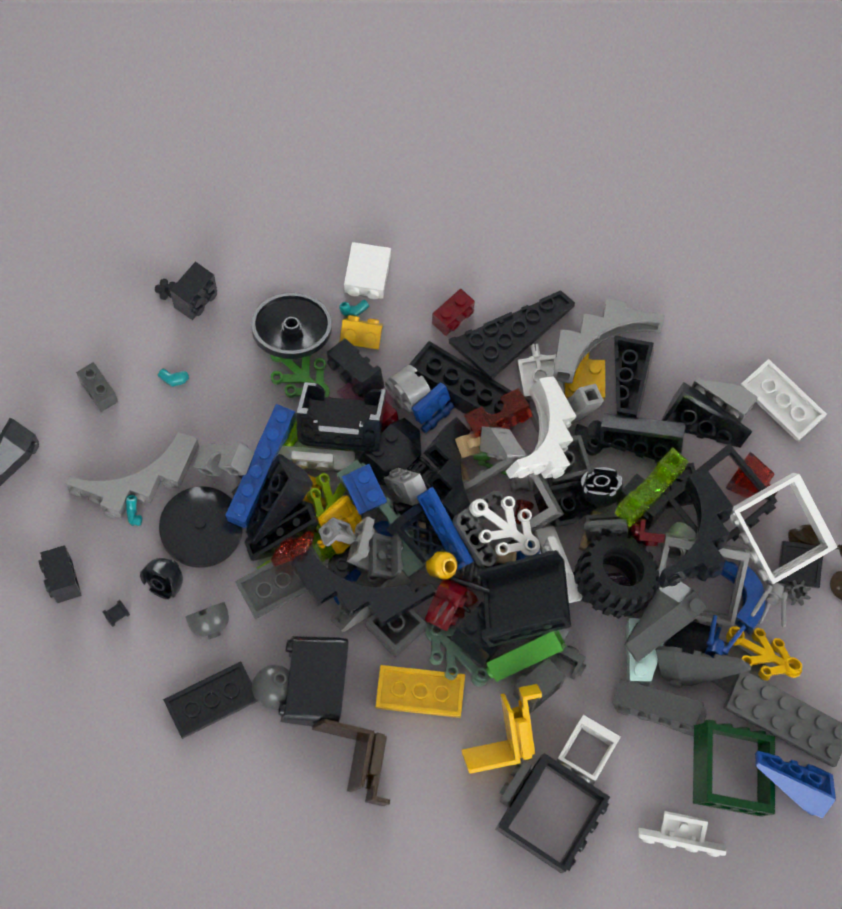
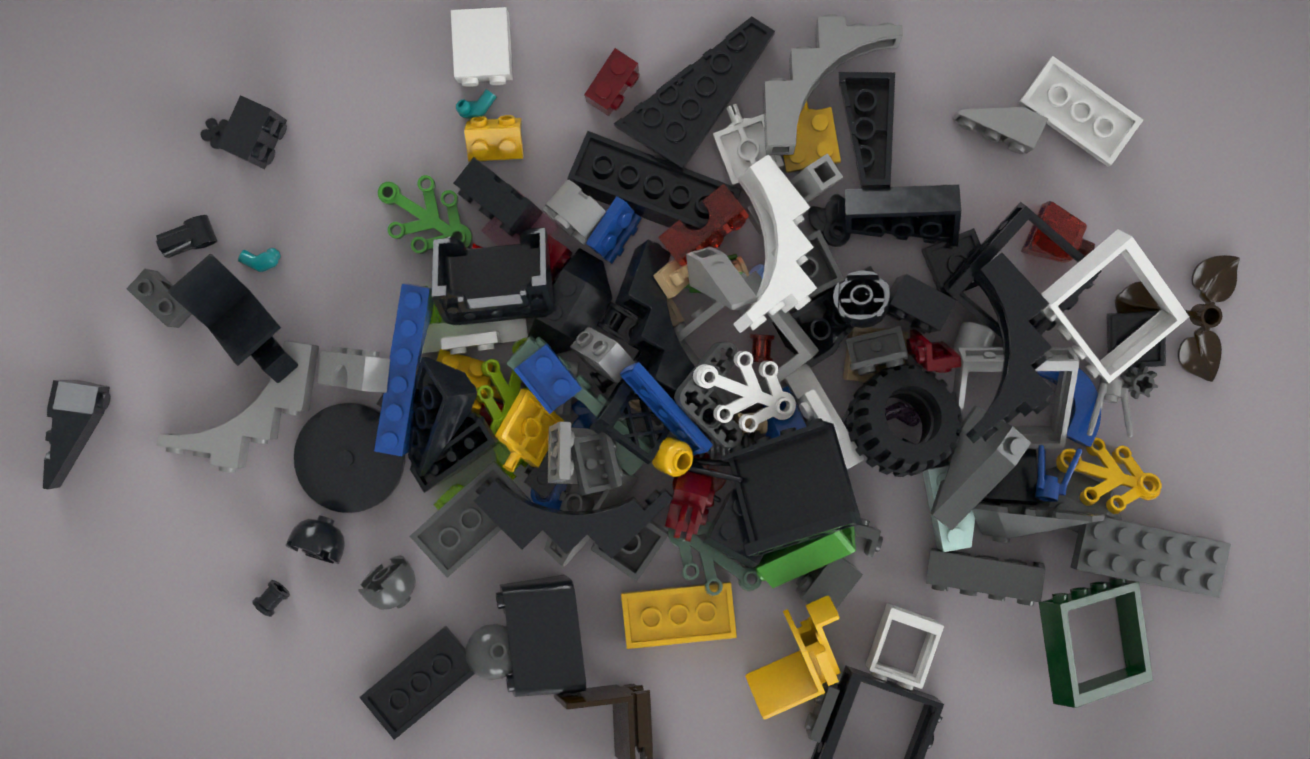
camera: 10 degrees left, 20 degrees up
black brick [38,545,82,603] -> none
teal arm [126,495,143,526] -> none
black dish [251,293,332,359] -> none
clear red plate [271,531,314,567] -> none
light grey bracket [319,517,356,546] -> none
clear neon green arch [615,448,689,527] -> none
white bracket [638,811,726,857] -> none
black wedge [661,382,752,448] -> none
blue wedge [755,751,836,819] -> none
none -> black piece [156,215,217,258]
none -> black piece [168,254,298,383]

